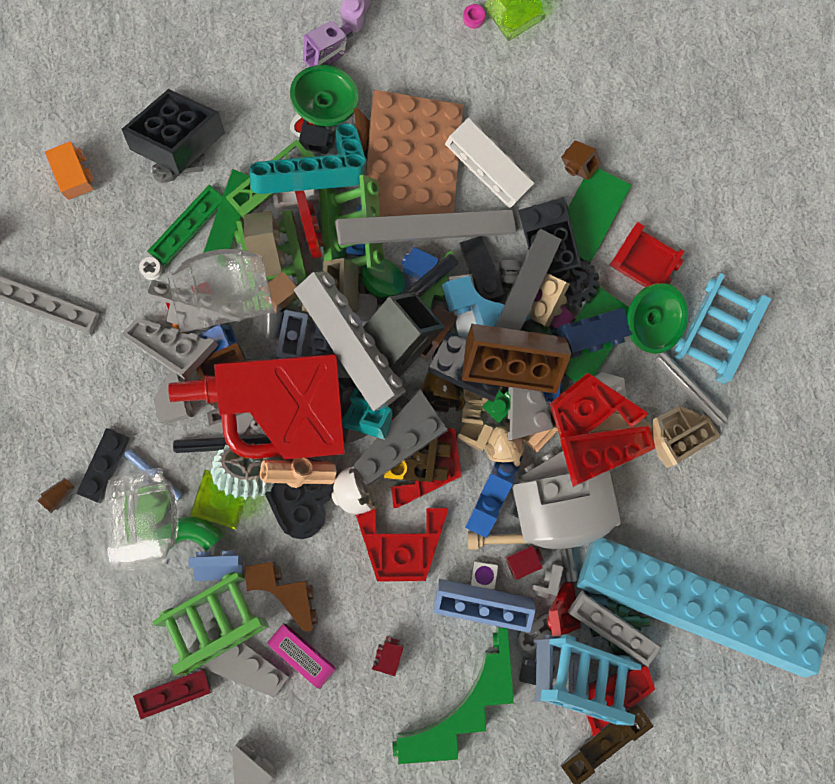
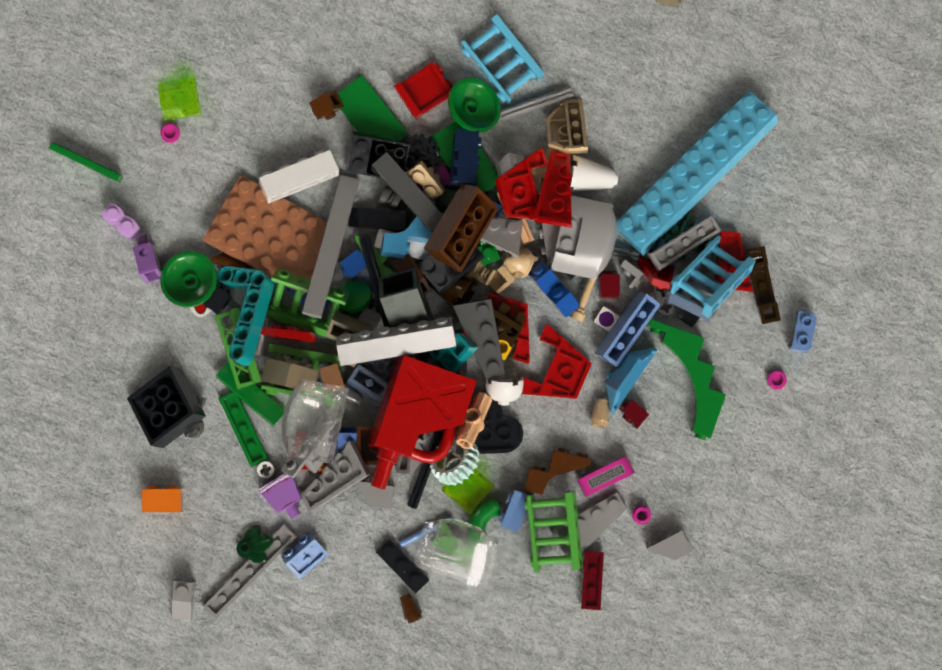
camera: 65 degrees left, 5 degrees up
none -> dark green plate [236,525,274,564]
none -> medium lavender torso [258,474,302,519]
none -> medium blue bracket [281,532,329,579]
none -> white cone [570,154,618,192]
none -> tan cone [590,399,609,428]
none -> dark azure wedge [605,348,657,413]
none -> dark pink plate [632,505,651,525]

